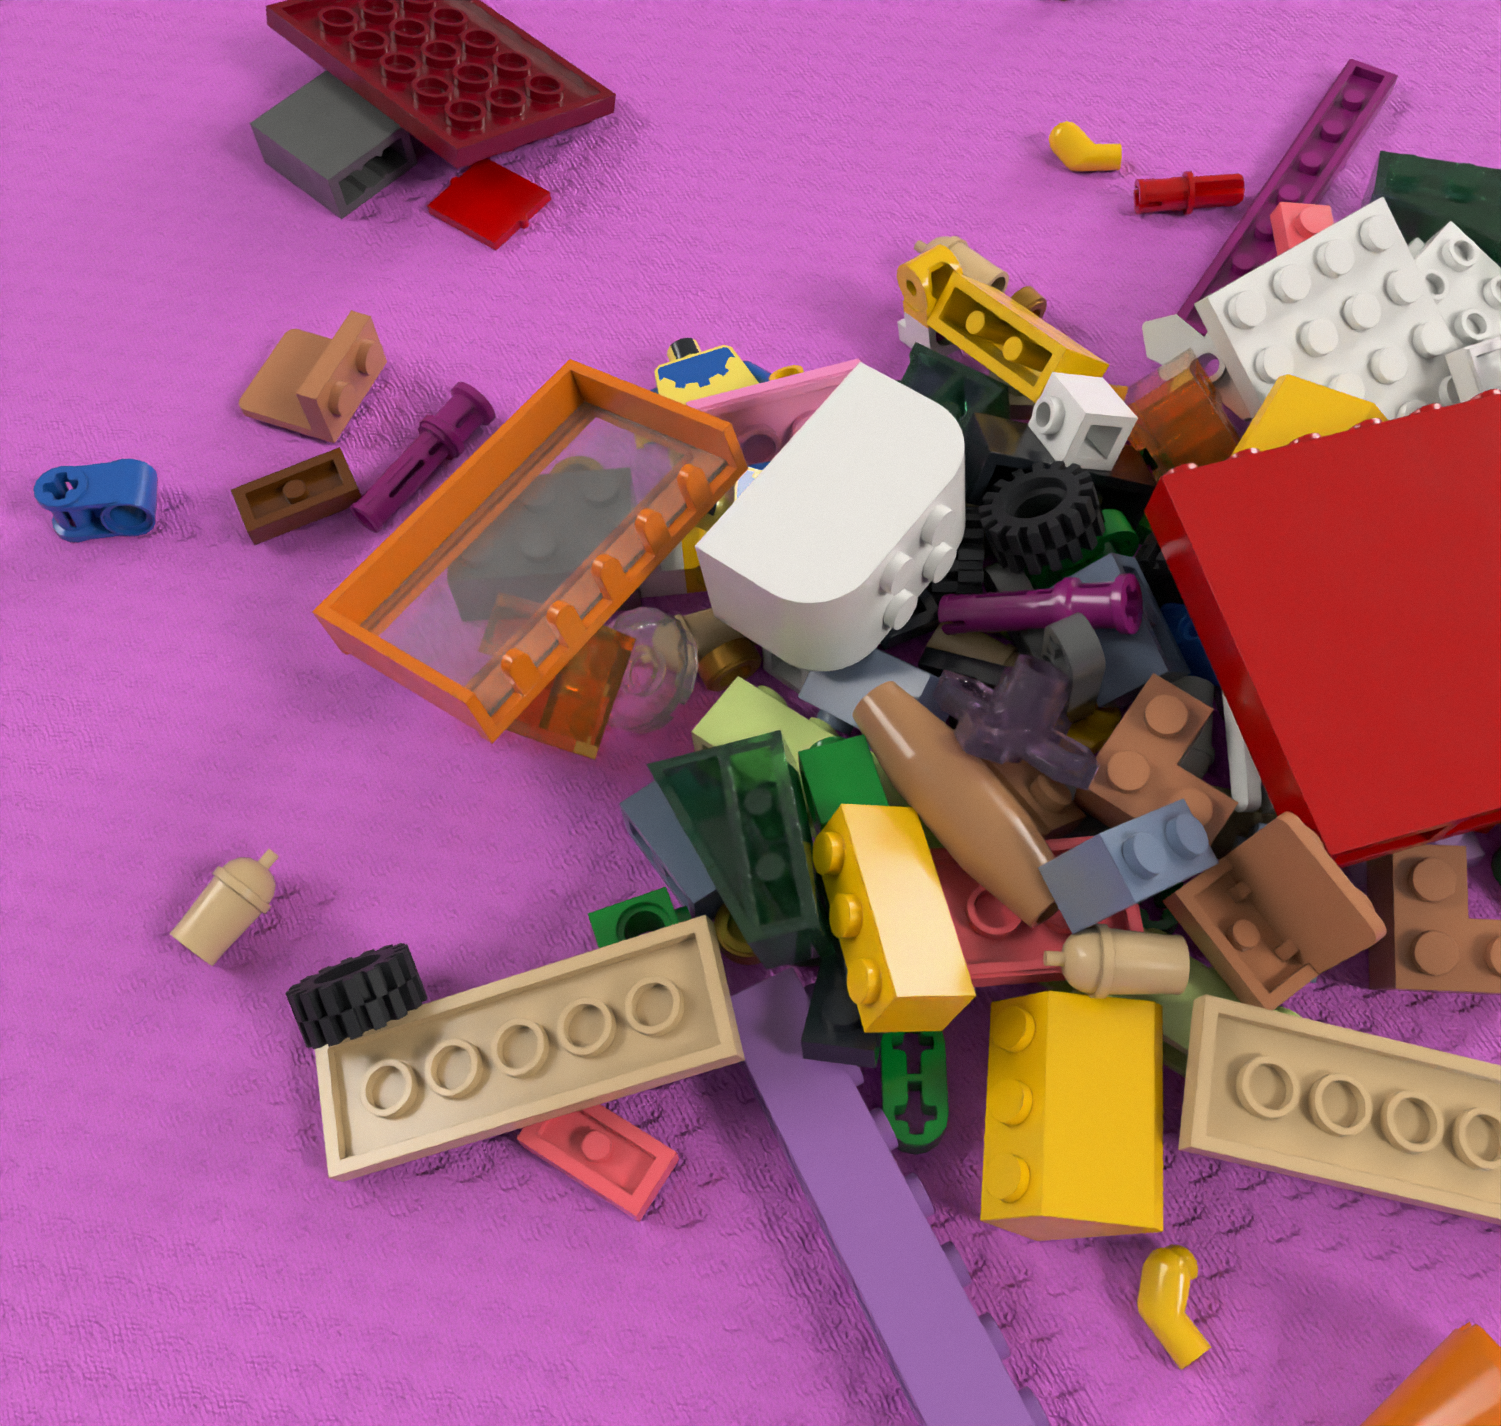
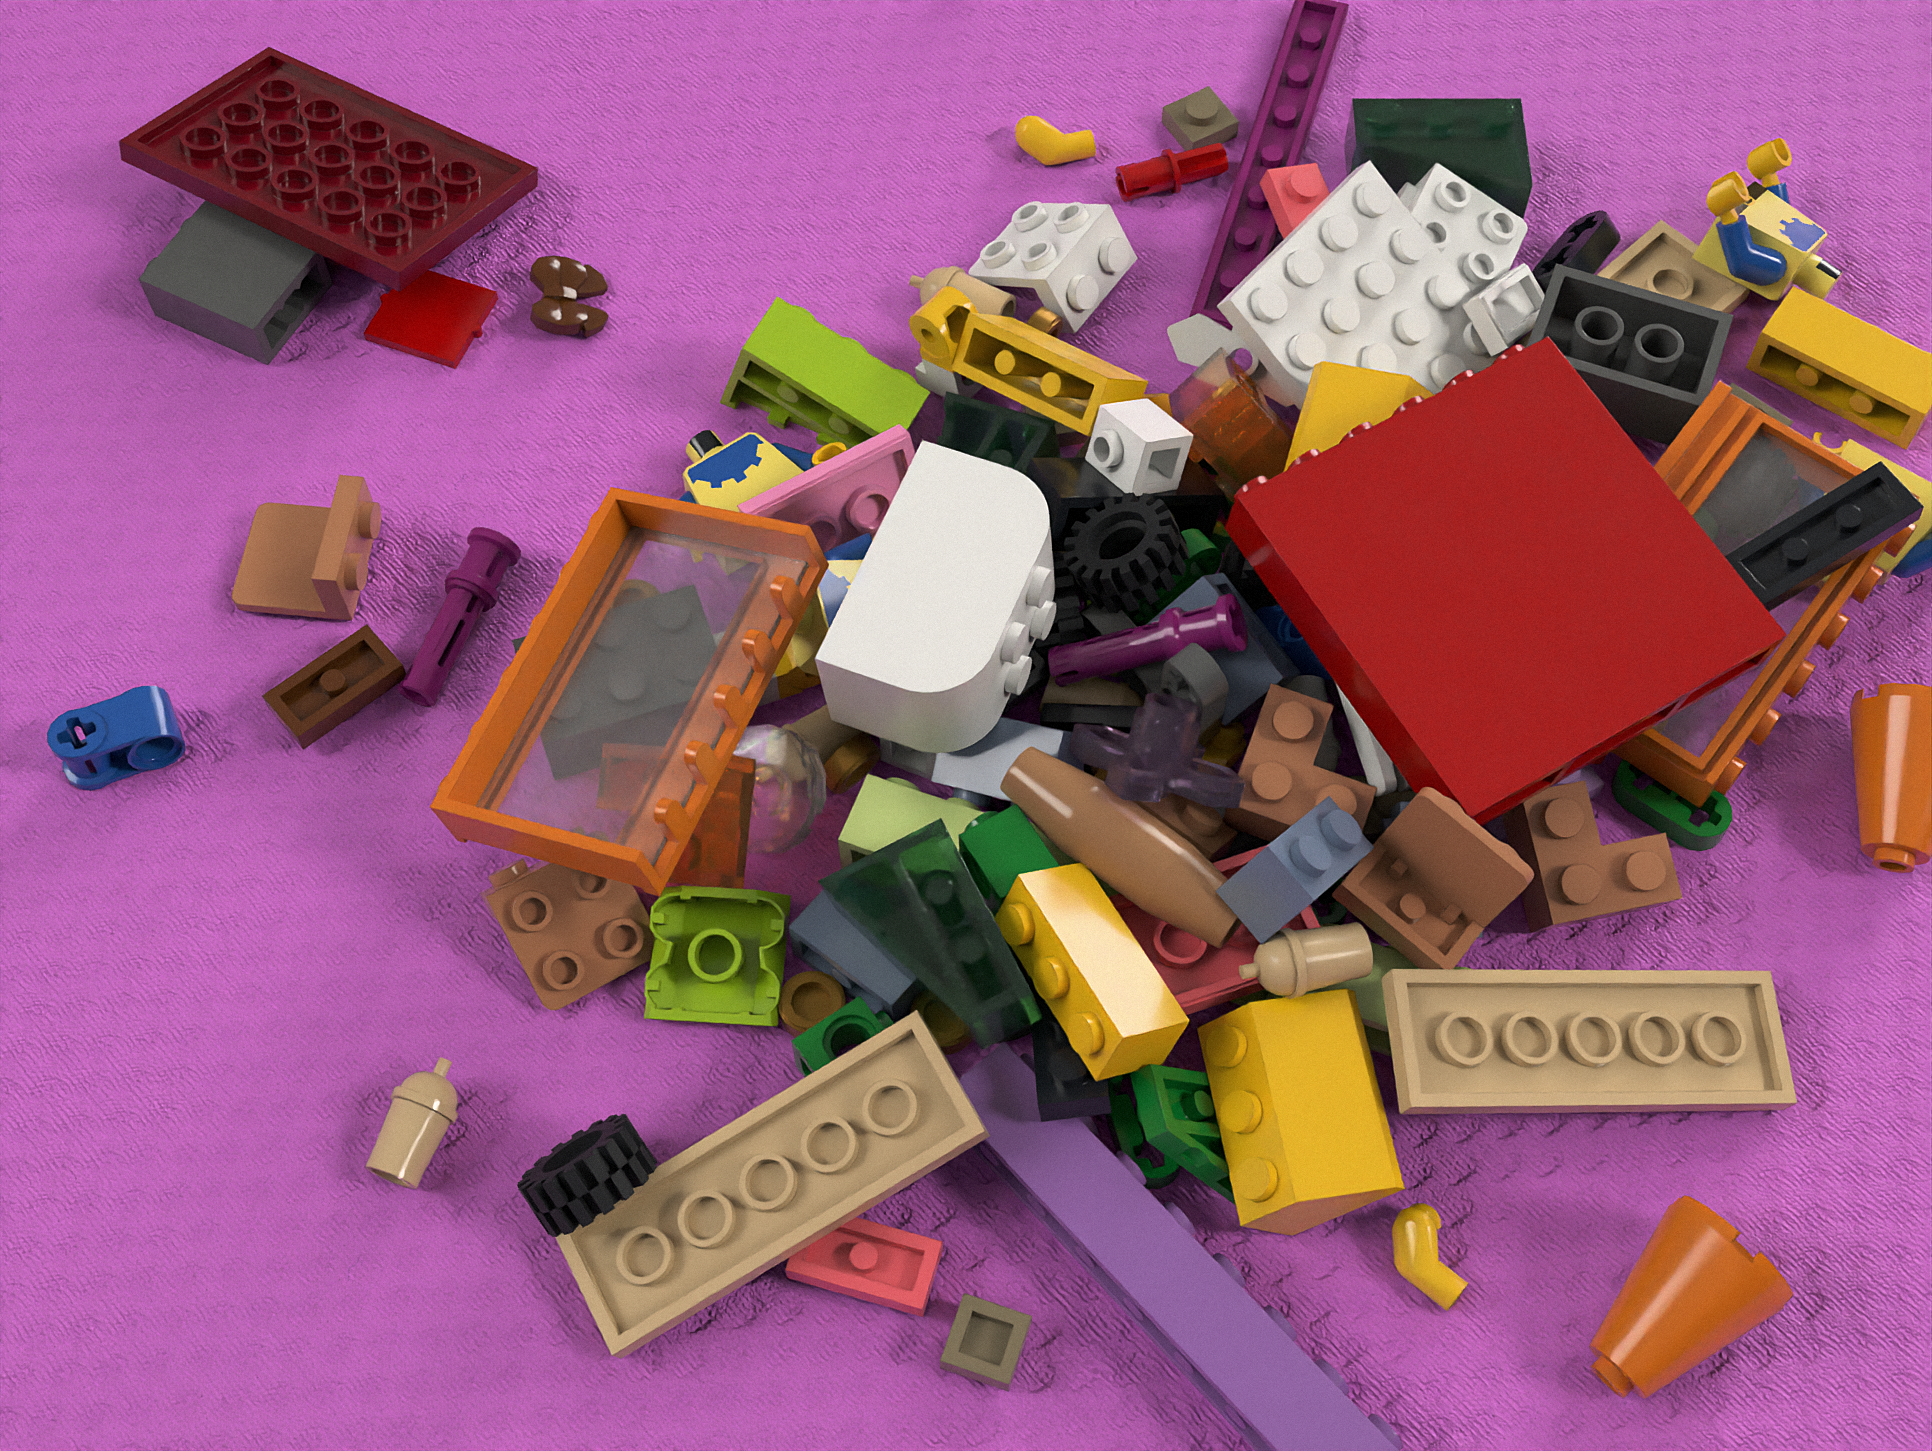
camera: 20 degrees left, 0 degrees up
none -> nougat bracket [479,827,654,1010]
none -> reddish brown piece [530,256,609,337]
none -> lime slope [644,885,791,1027]
none -> lime wedge [719,296,930,450]
none -> pearl gold tile [778,971,846,1038]
none -> dark tan plate [940,1293,1032,1392]
none -> white bracket [968,201,1138,333]
none -> green wing [1130,1064,1236,1205]
none -> dark tan plate [1162,86,1239,151]

